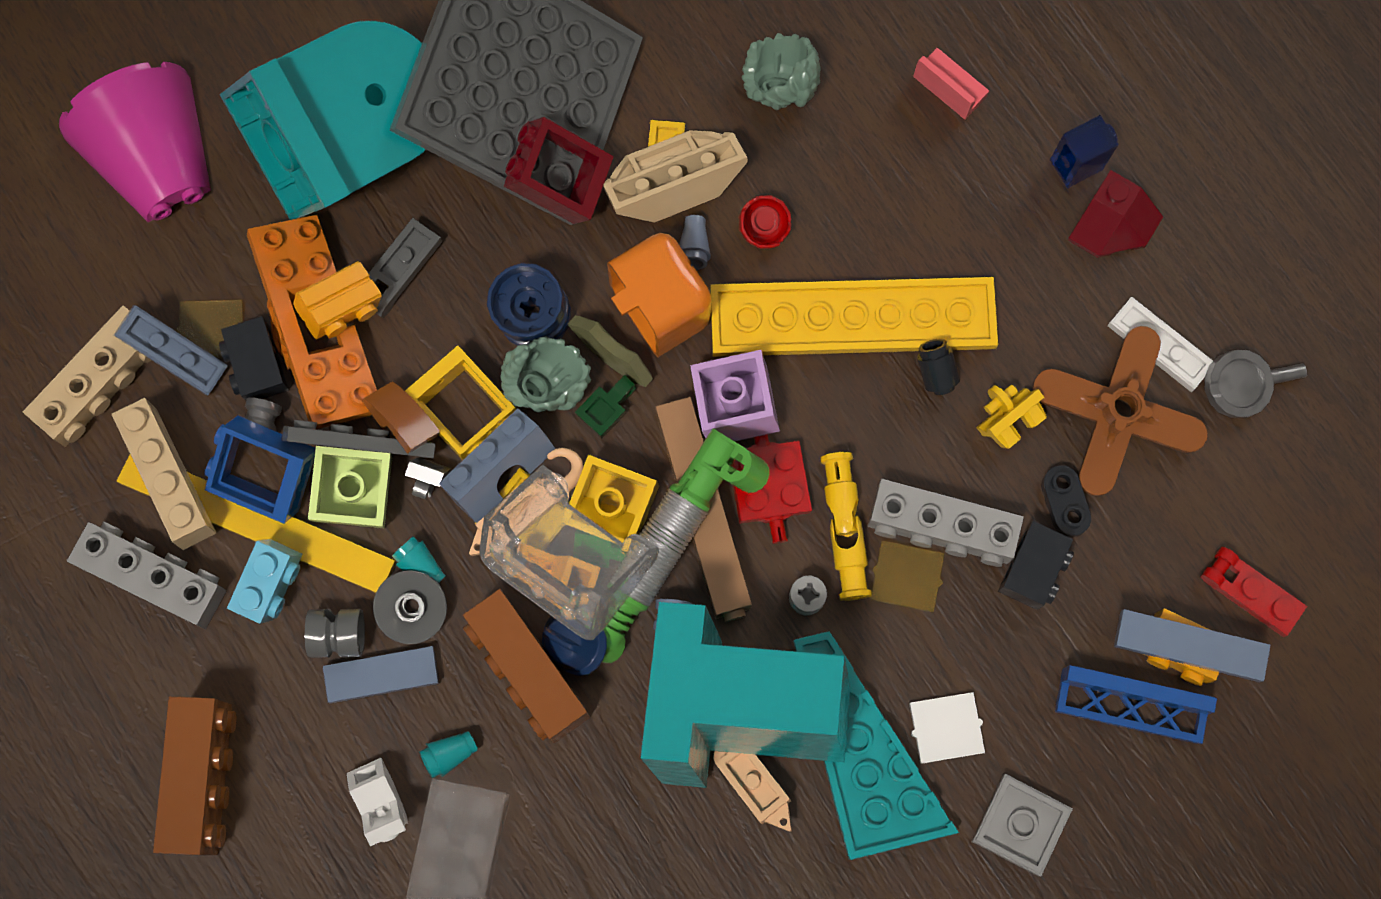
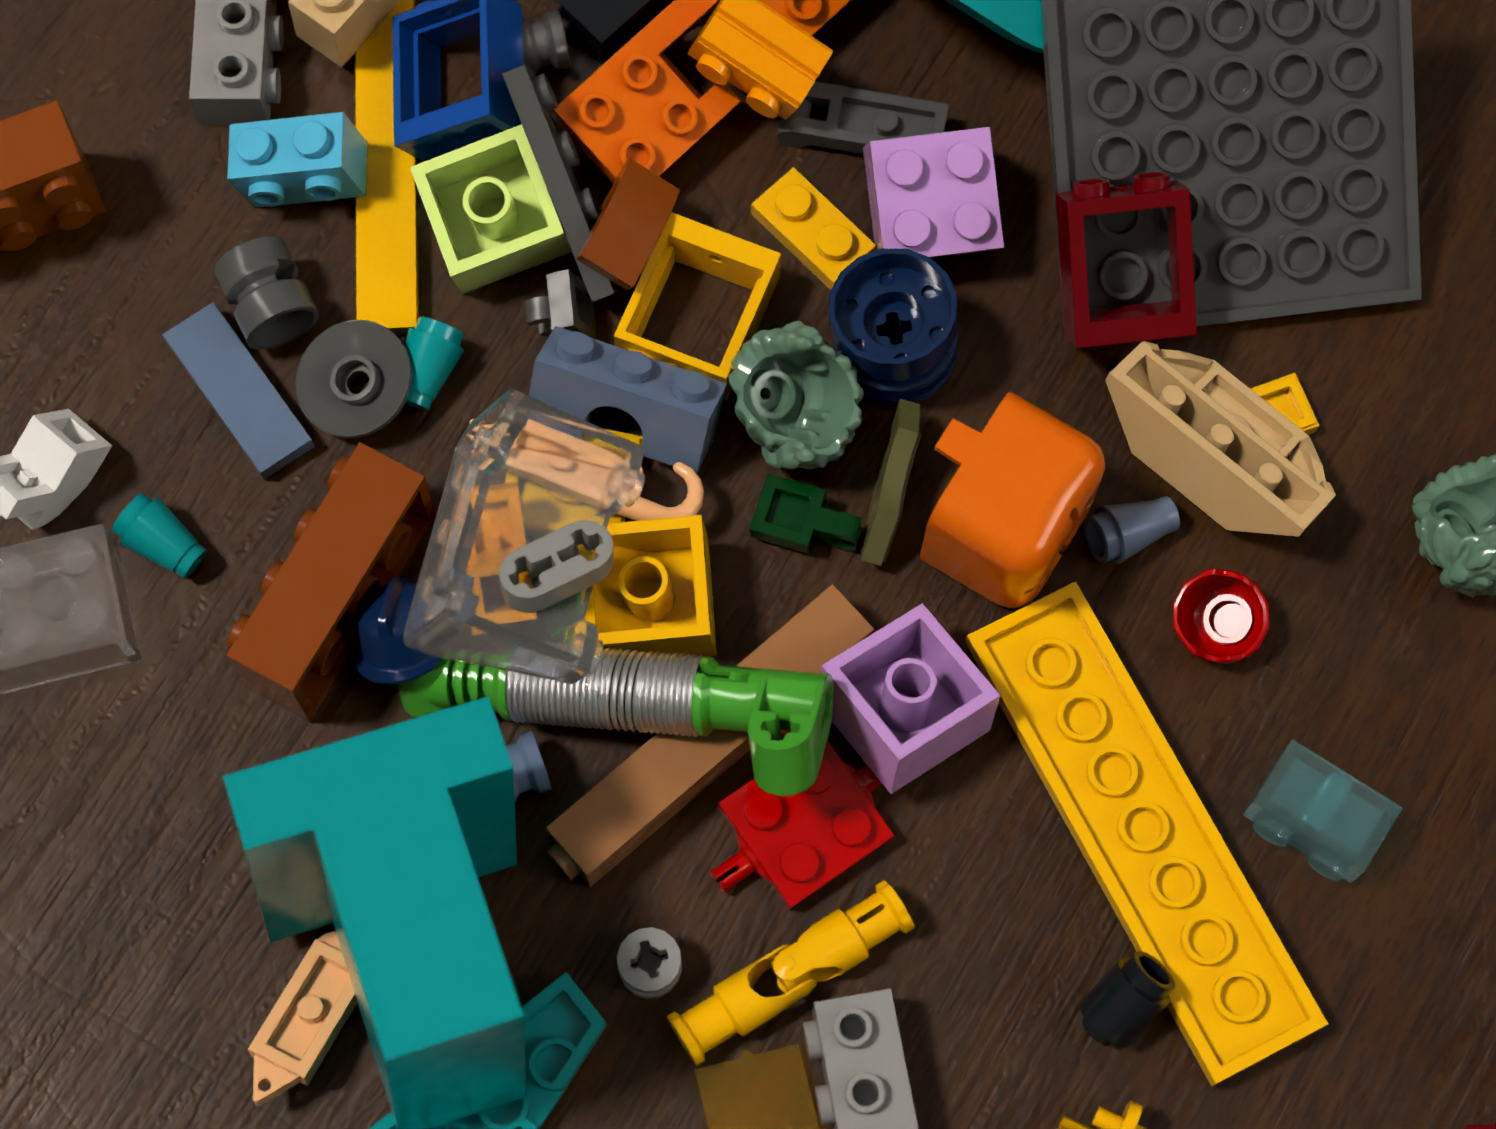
camera: 65 degrees right, 5 degrees down
none -> light grey beam [499,520,614,613]
none -> yellow plate [751,167,876,290]
none -> lavender brick [863,127,1004,259]
none -> clear light blue brick [1243,739,1403,883]

